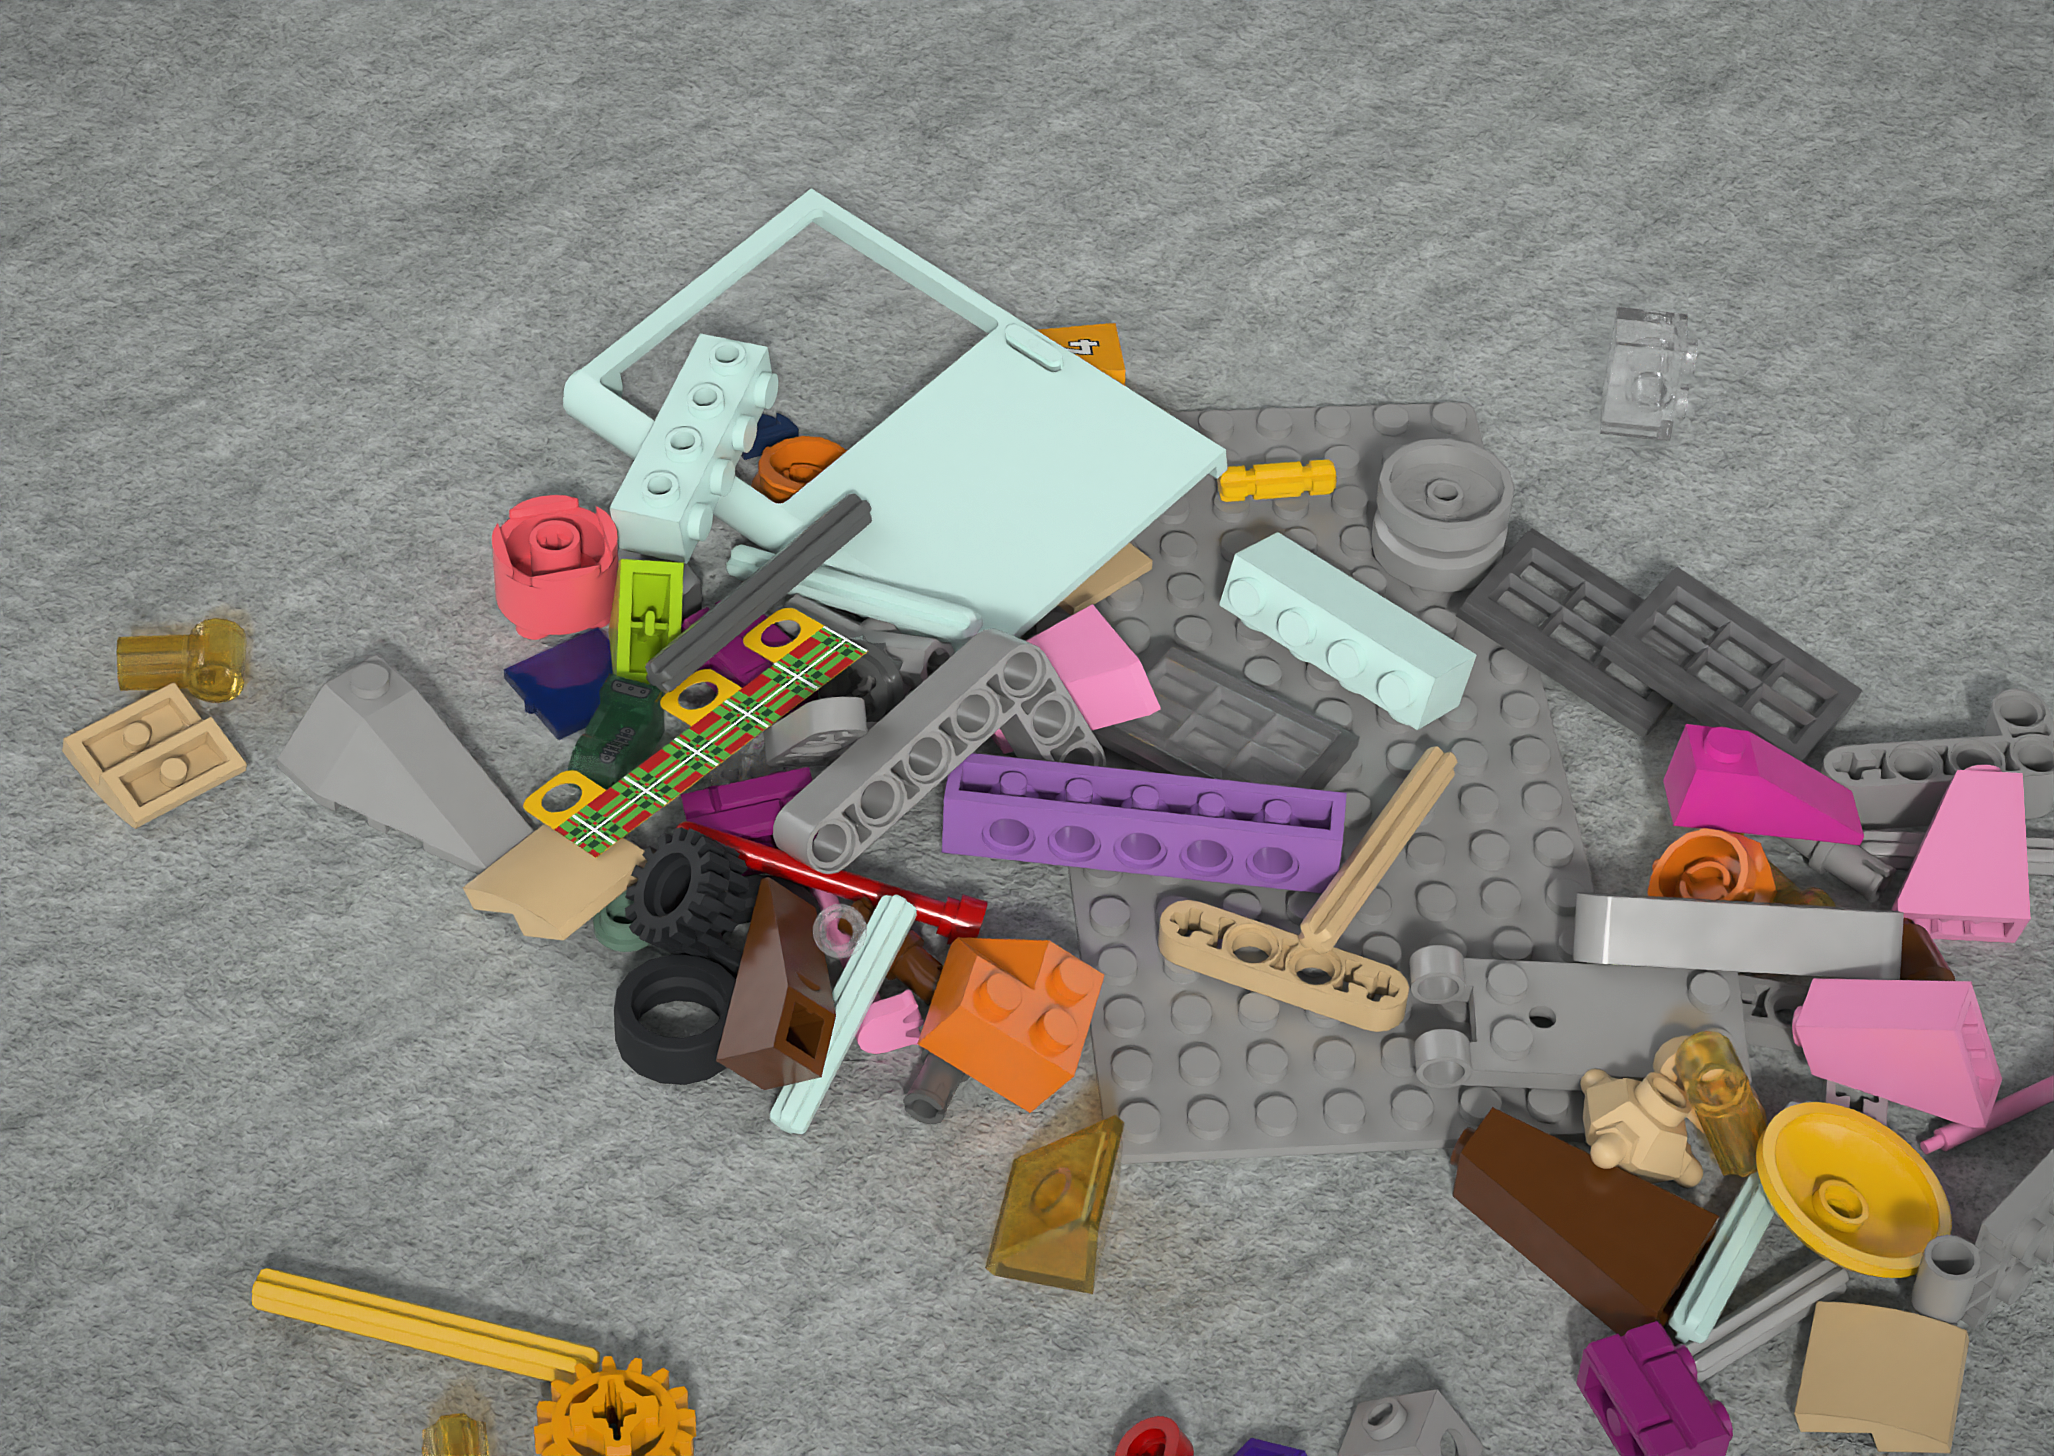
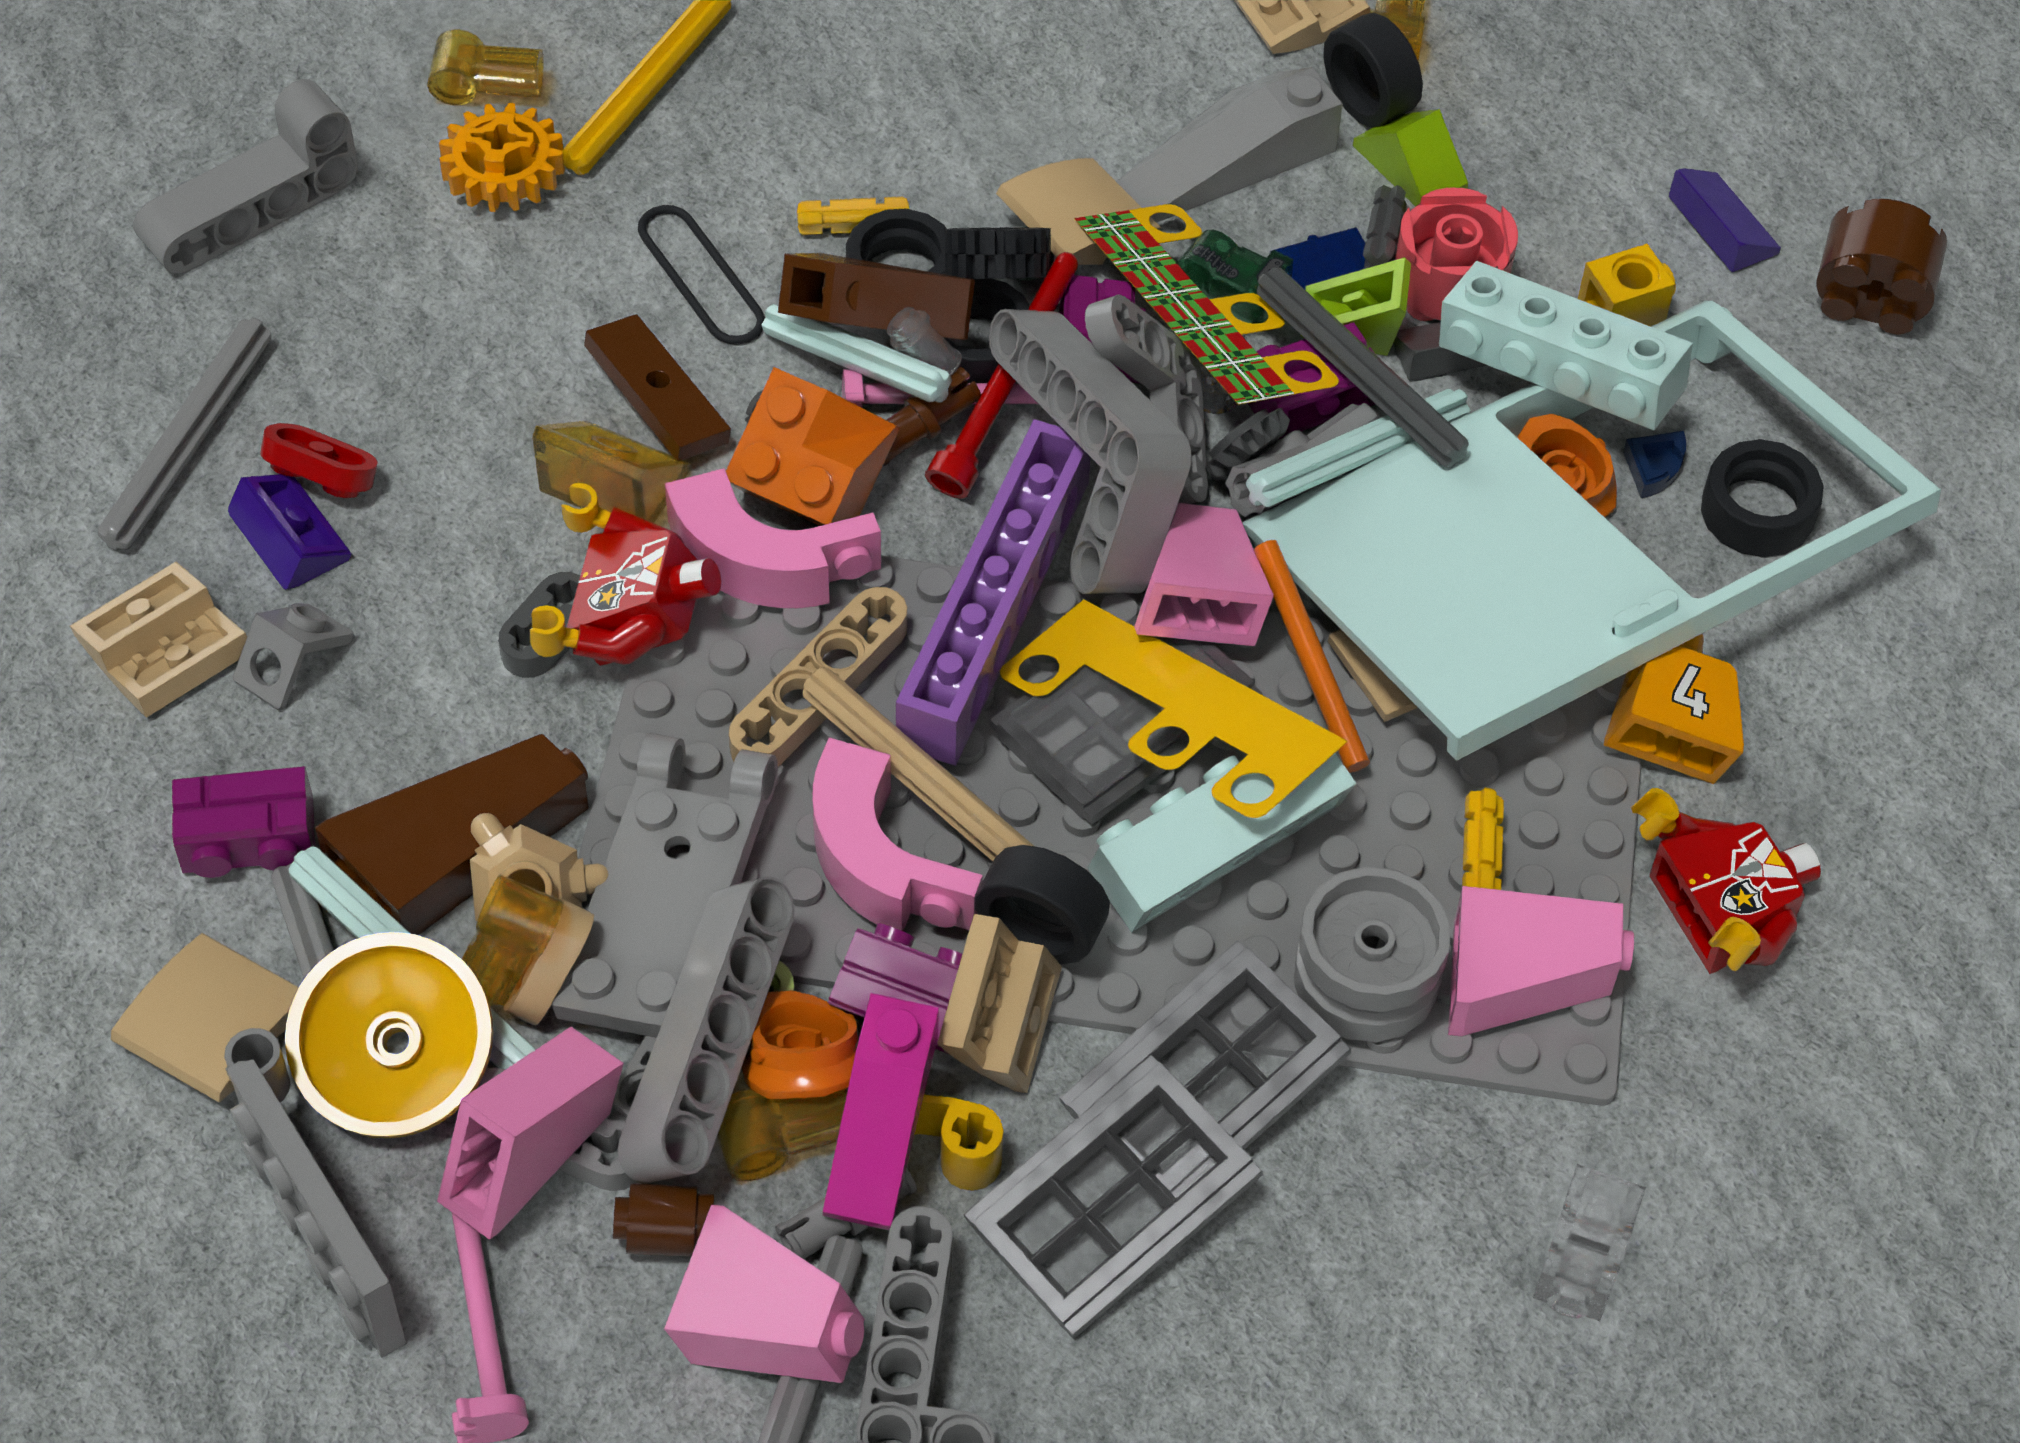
camera: 105 degrees right, 10 degrees up
none -> dark grey beam [498,572,580,678]
none -> red torso [530,483,722,666]
none -> reddish brown tile [584,314,731,462]
none -> black piece [638,205,765,344]
none -> bright pink arch [665,468,881,608]
none -> yellow axle [797,196,909,235]
none -> bright pink arch [812,738,983,931]
none -> magenta brick [828,923,962,1055]
none -> tan slope [937,914,1062,1093]
none -> black tyre [975,845,1110,964]
none -> yellow piece [1000,599,1348,818]
none -> orange bar [1254,540,1370,773]
none -> black tyre [1323,12,1423,128]
none -> lime slope [1353,109,1468,207]
none -> dark grey axle [1363,185,1407,269]
none -> bright pink slope [1448,886,1634,1036]
none -> yellow brick [1577,243,1676,327]
none -> red torso [1630,788,1821,974]
none -> dark purple slope [1668,168,1781,273]
none -> black tyre [1701,439,1824,557]
none -> reddish brown brick [1816,199,1947,335]

